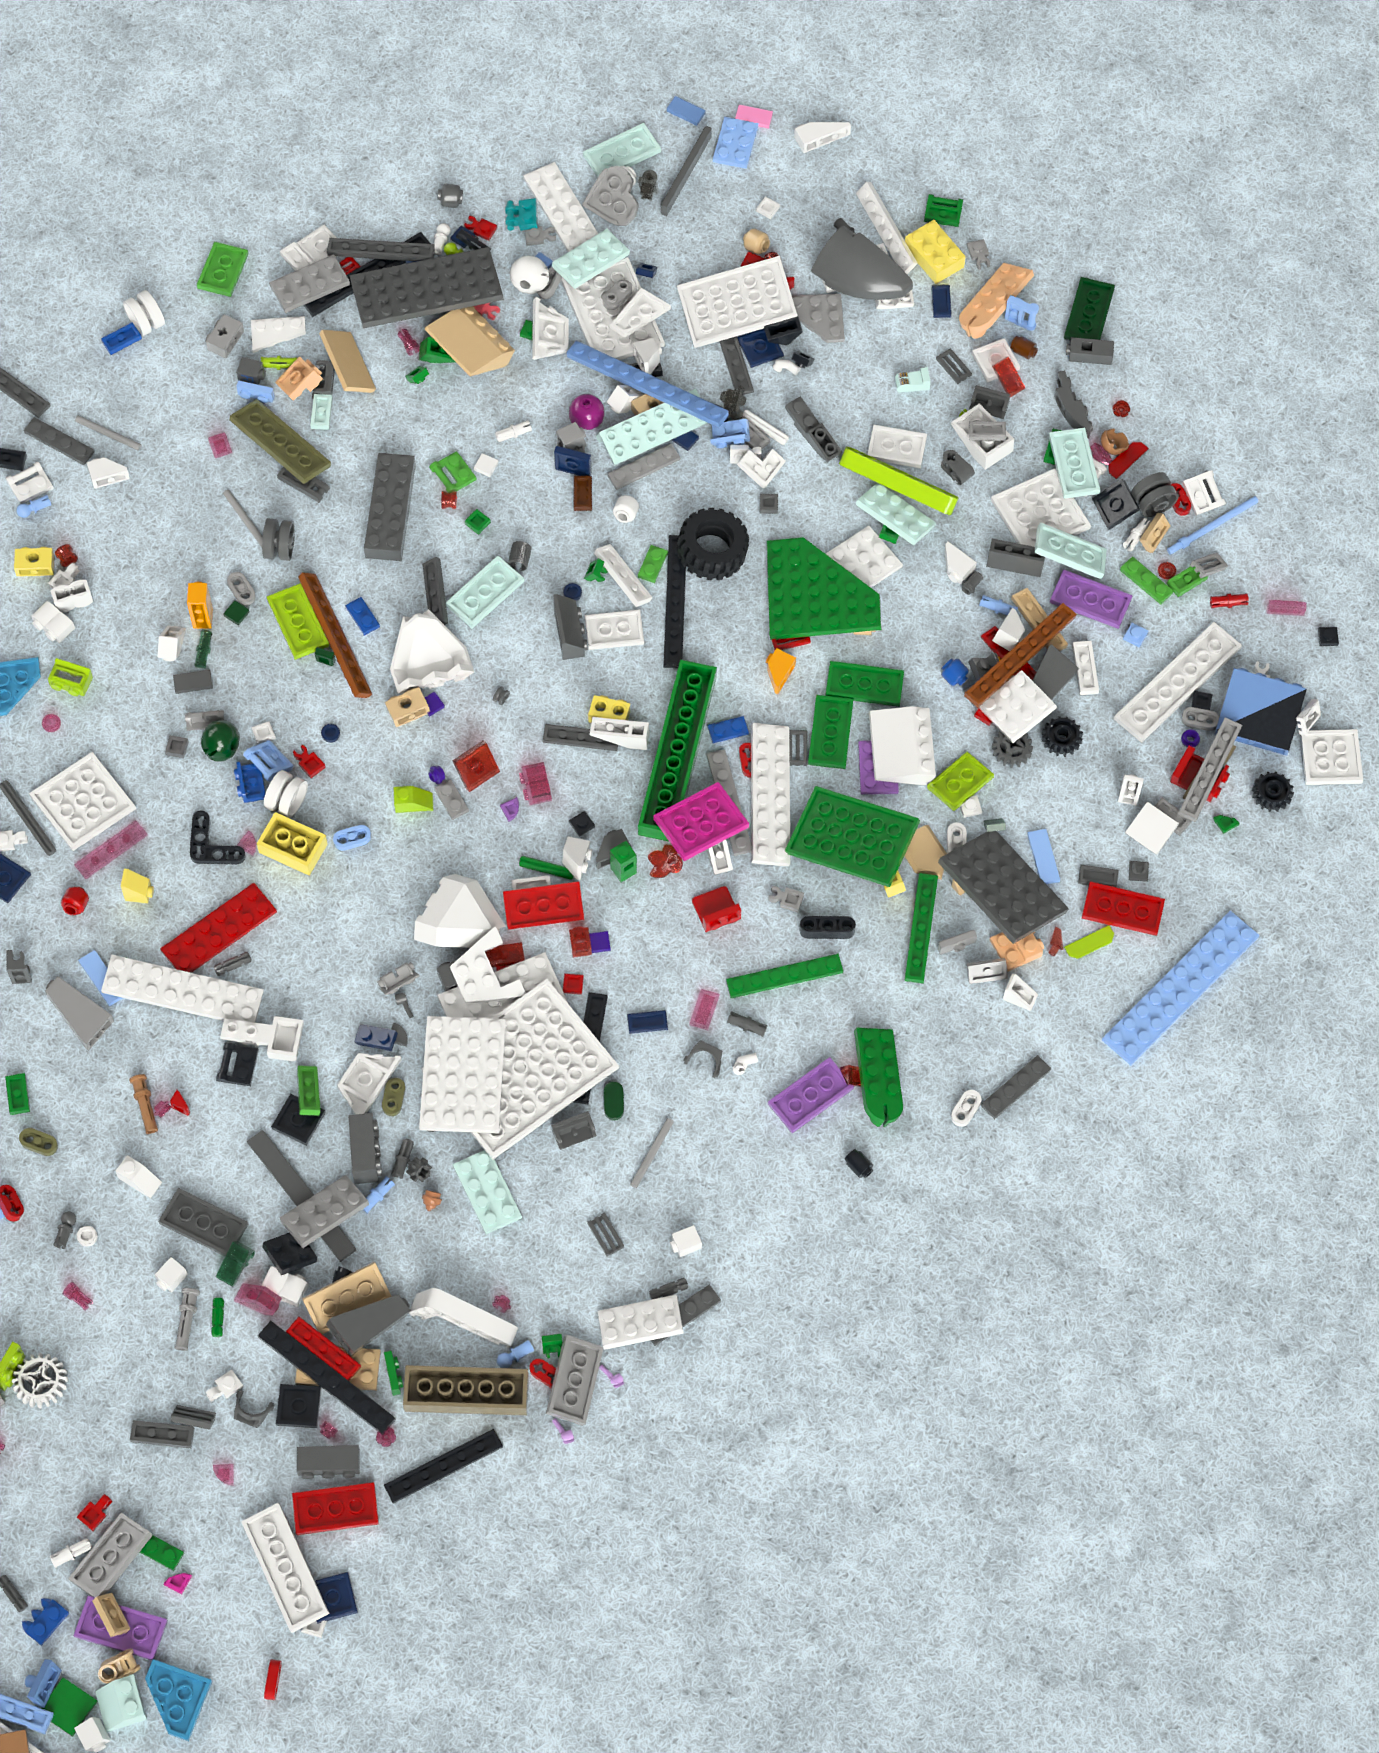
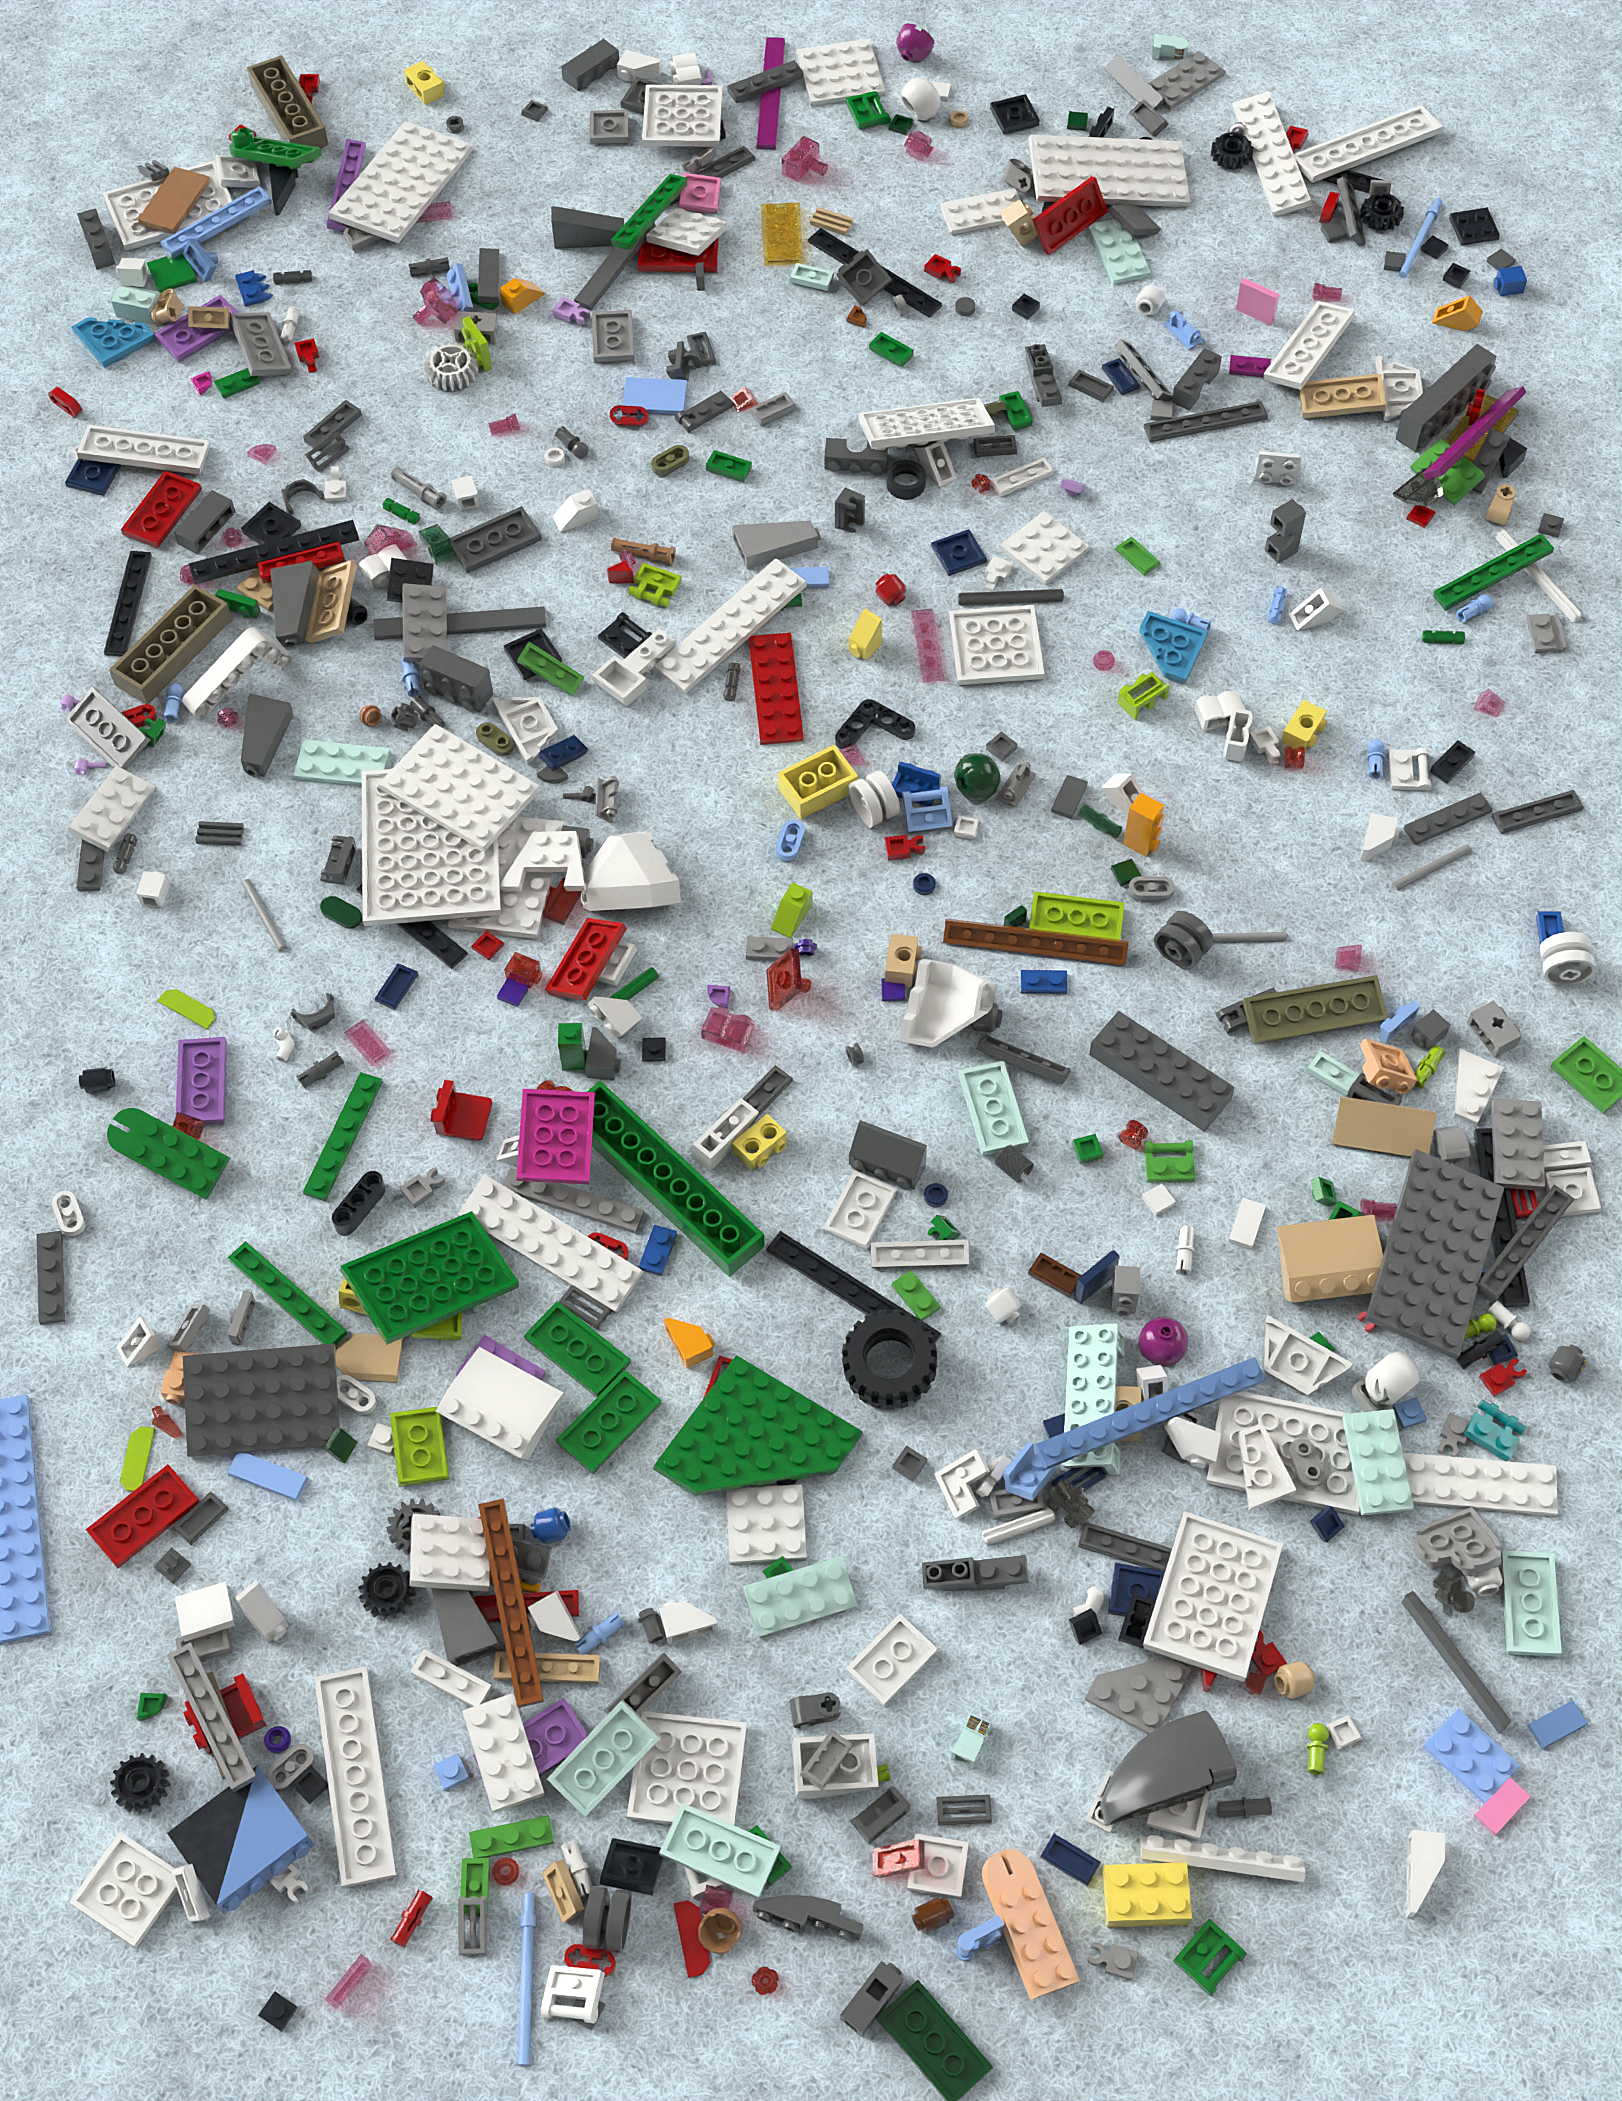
camera: 125 degrees right, 5 degrees down
light grey plate [608,444,680,490] -> none
lime beam [839,446,959,515] -> none
none -> lime piece [157,989,215,1029]
none -> dark grey slope [241,693,294,777]
none -> white plate [462,1693,545,1814]
none -> lime plate [628,563,682,607]
none -> white tile [1228,1198,1266,1249]
none -> lime pin [1307,1723,1329,1775]
none -> light grey brick [1433,1126,1471,1172]

